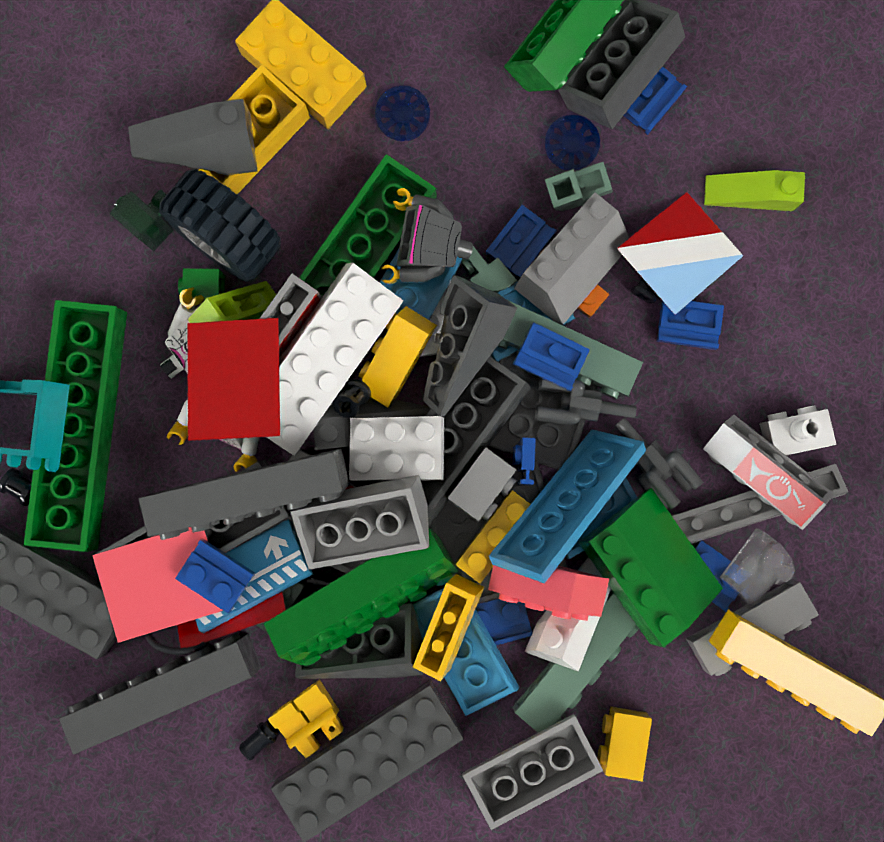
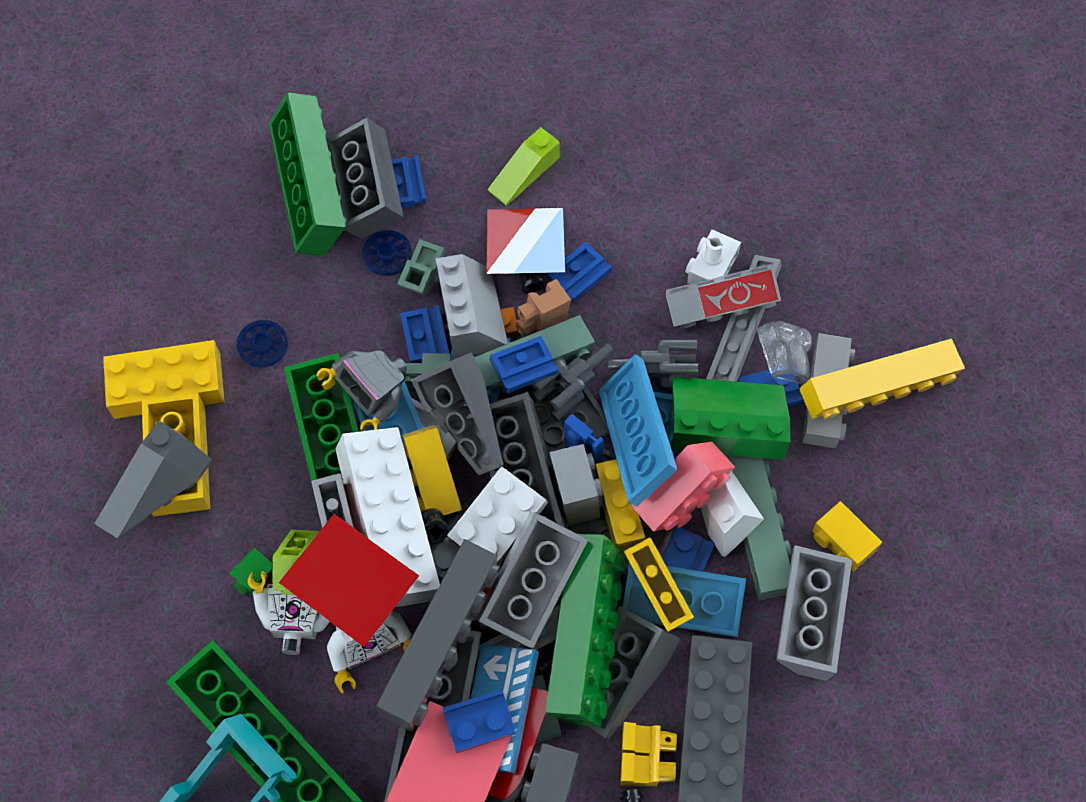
camera: 55 degrees left, 20 degrees down
clear green brick [110,189,174,251] -> none
black wheel [159,169,281,282] -> none
none -> nougat hips [515,279,571,338]

